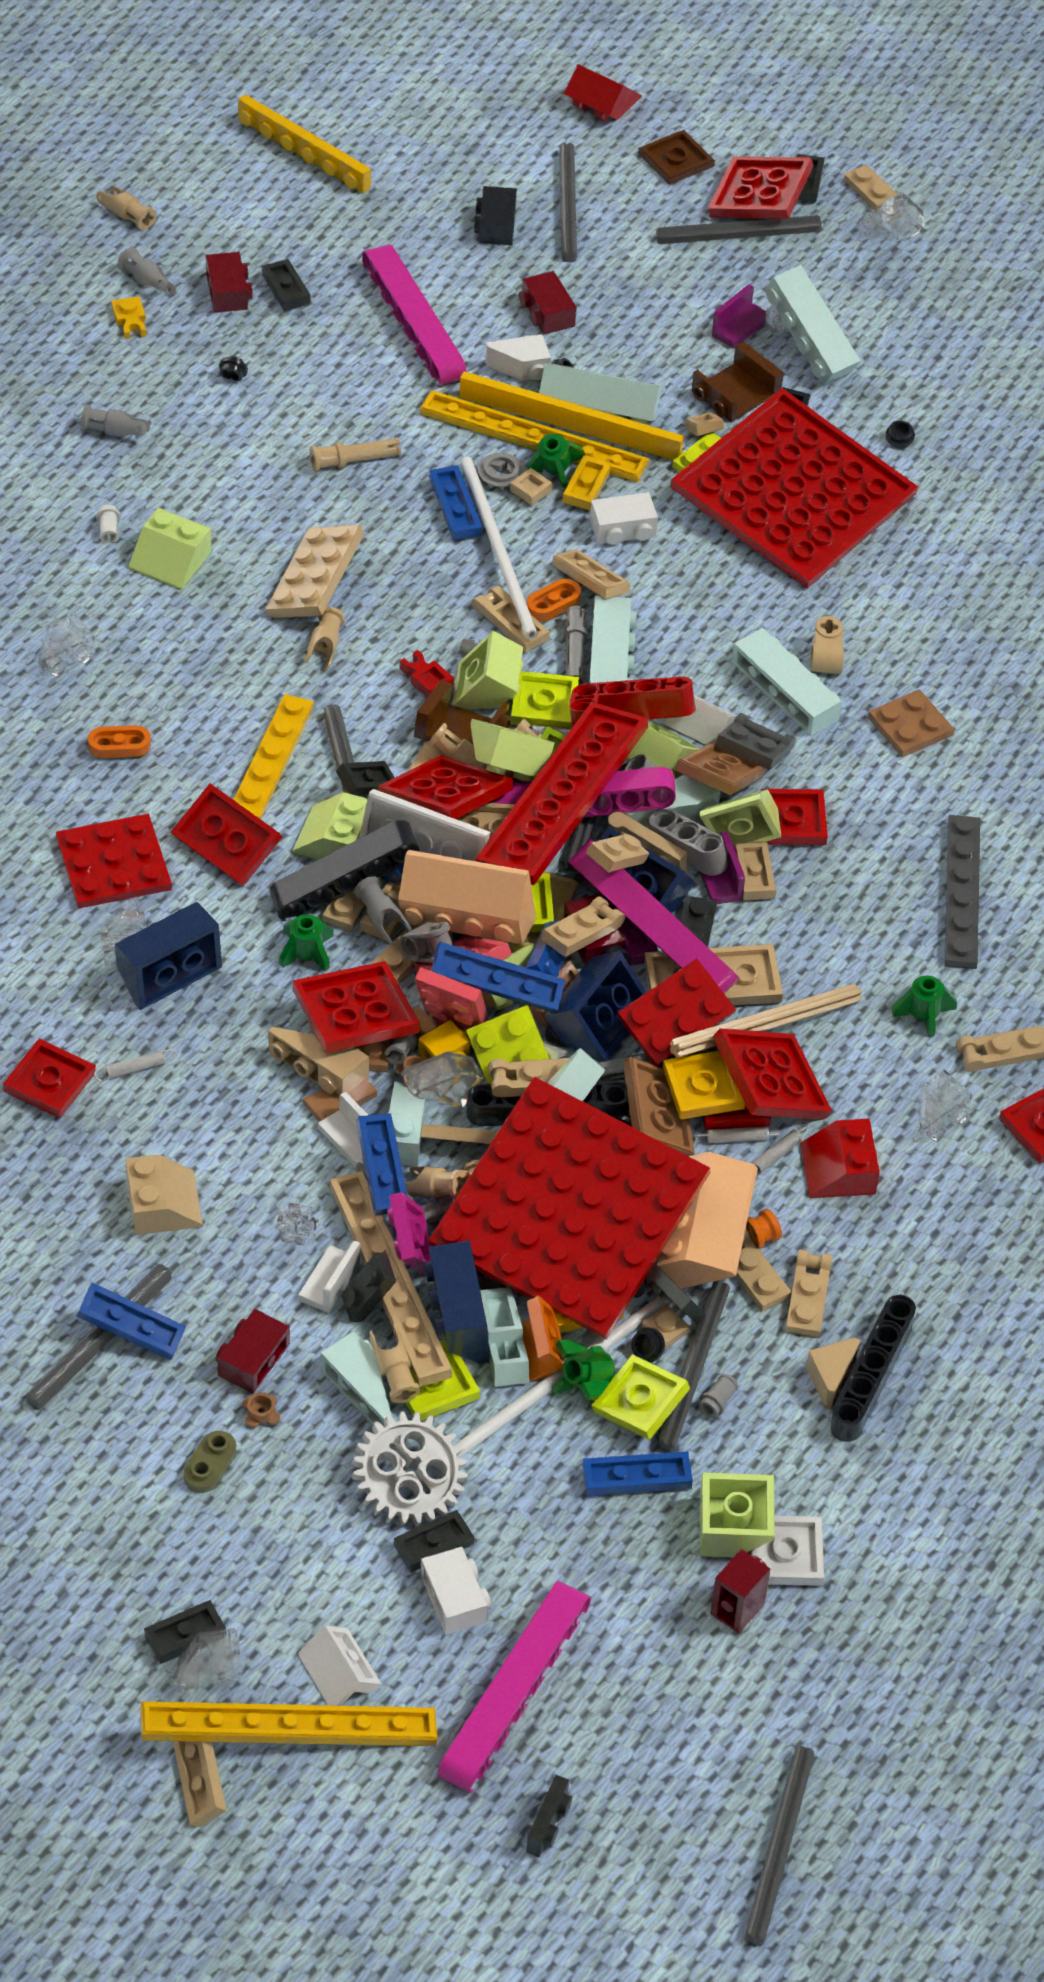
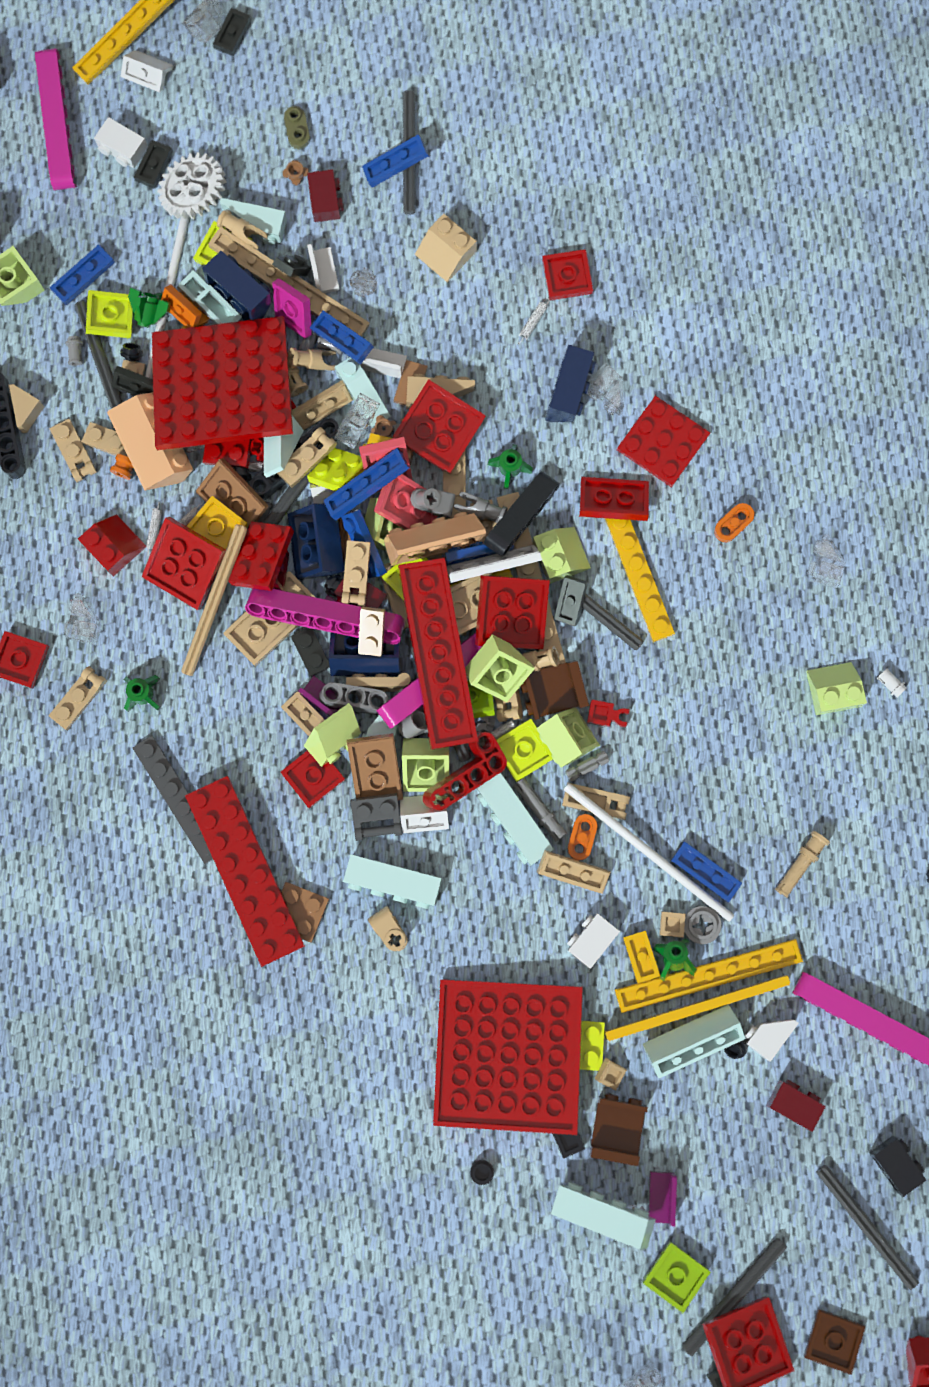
camera: 150 degrees right, 30 degrees up
tan plate [265,525,364,618] -> none
tan piece [304,607,345,672] -> none
none -> red plate [185,776,306,967]
none -> lime plate [642,1241,711,1313]

